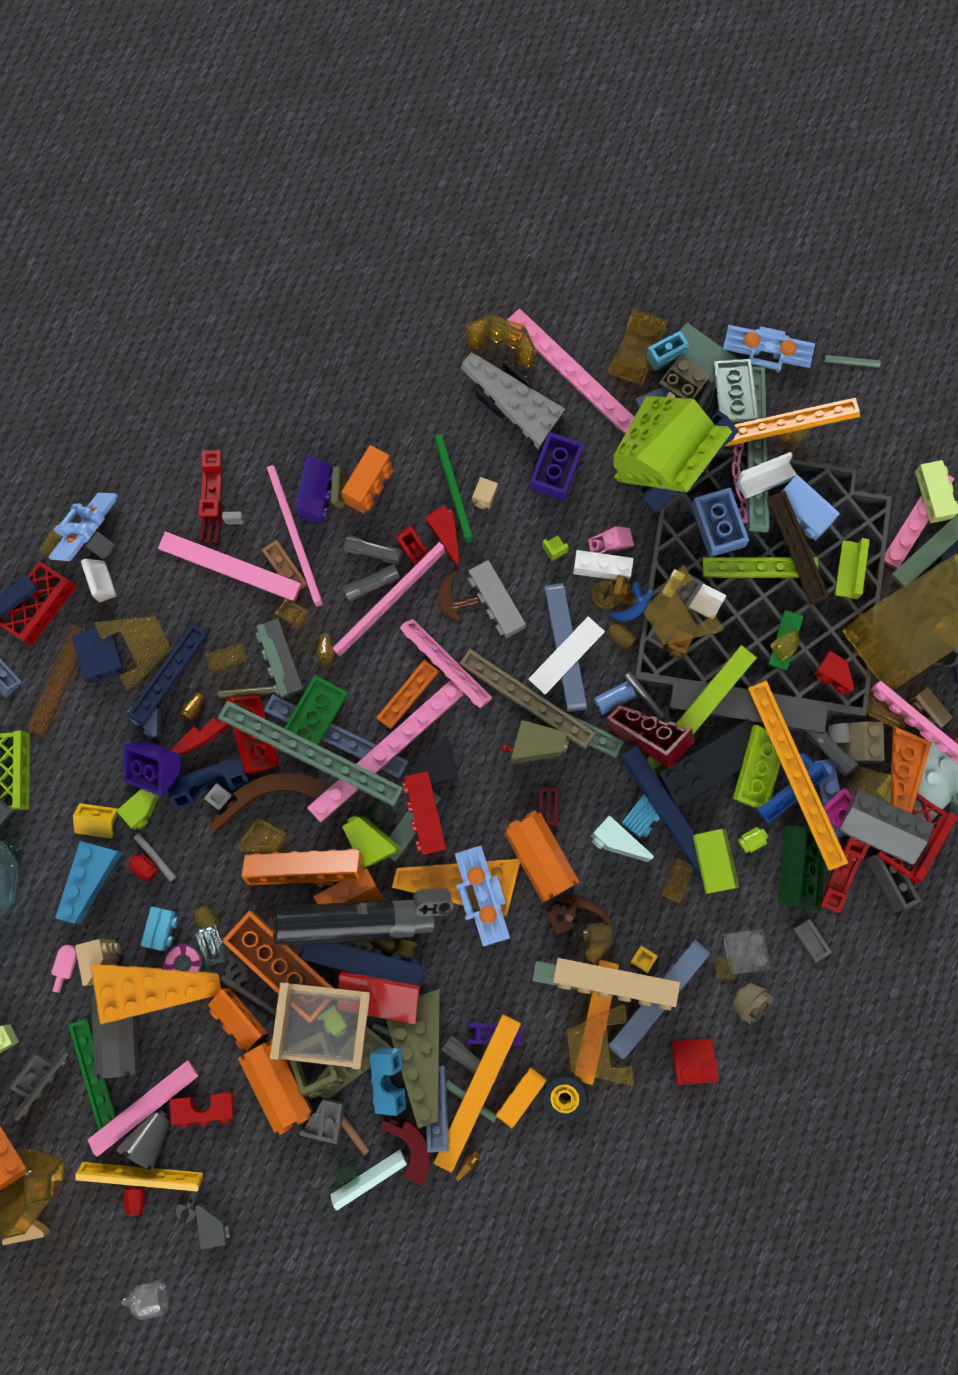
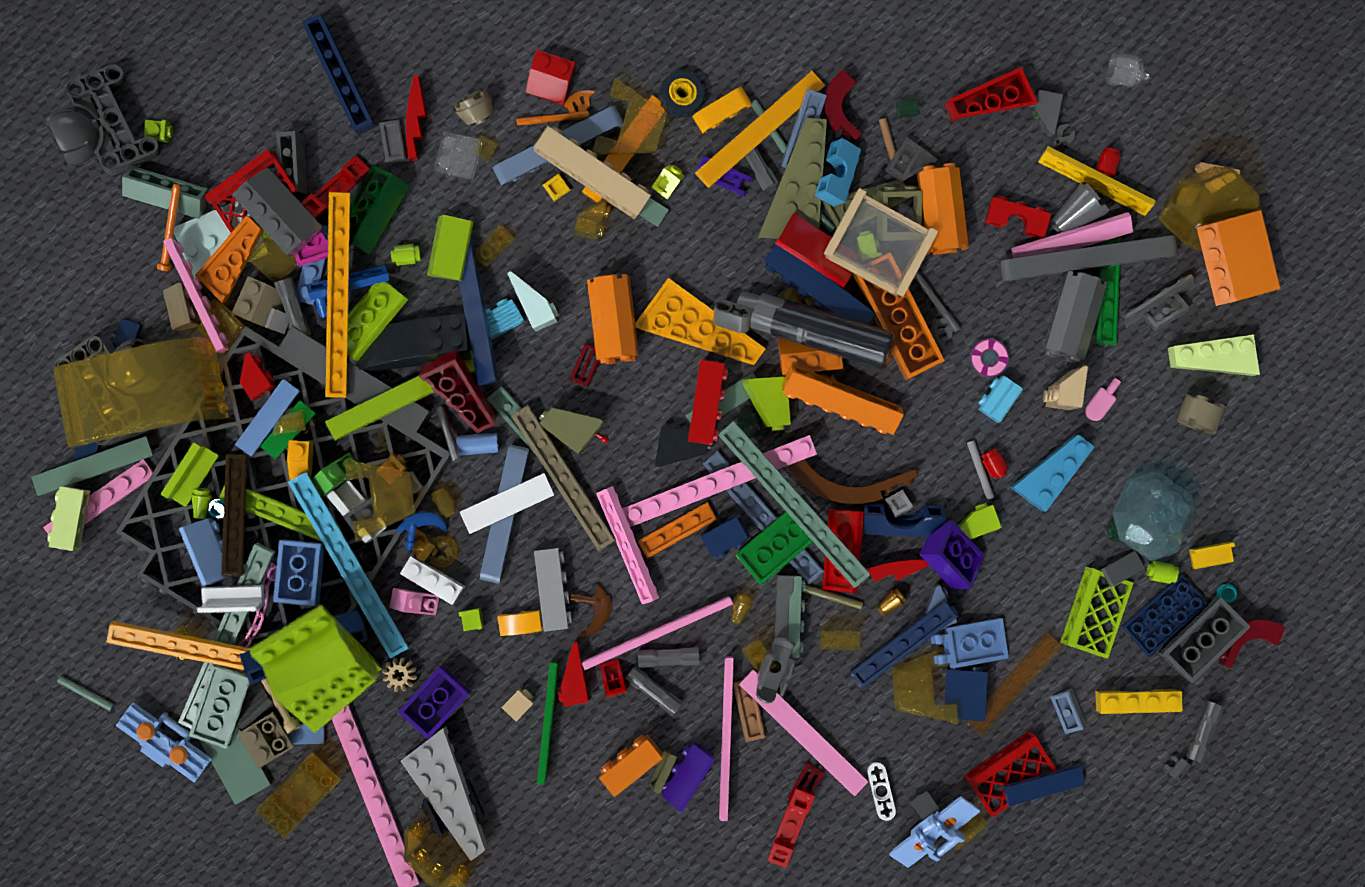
camera: 165 degrees left, 10 degrees up
yellow panel [73,803,118,839] -> none
white tile [81,559,117,603] -> none
light orange wing [90,963,221,1025] -> none
clear yellow brick [193,905,221,936] -> none
clear light blue tile [195,924,226,966] -> none
orange slope [208,988,268,1051] -> none
light grey tile [222,512,244,524] -> none
clear yellow wing [235,818,289,853] -> none
light aqua tile [331,1149,407,1210] -> none
clear yellow wheel [395,938,418,959] -> none
light blue piece [455,846,510,946] -> none
pearl gold bar [455,1152,480,1181] -> none
reddish brown brick [546,904,574,935] -> none
reddish brown piece [558,895,610,925] -> none
medium azure brick [646,331,689,371] -> none
none -> lime cone [191,488,212,519]
none -> plate [209,498,224,519]
none -> medium blue tile [235,379,301,457]
none -> light orange slope [287,440,314,480]
none -> medium azure plate [288,472,408,659]
none -> dark blue brick [302,14,376,136]
none -> bright green slope [312,453,361,497]
none -> tan gear [382,657,417,692]
none -> red slope [406,75,428,162]
none -> light orange slope [497,610,543,636]
none -> orange piece [517,90,595,126]
none -> neon yellow bracket [652,165,685,199]
none -> dark blue brick [700,516,748,559]
none -> dark grey piece [756,637,795,703]
none -> white beam [867,762,896,821]
none -> medium blue tile [931,618,1009,668]
none -> red wedge [944,67,1038,123]
none -> dark grey beam [1000,235,1179,282]

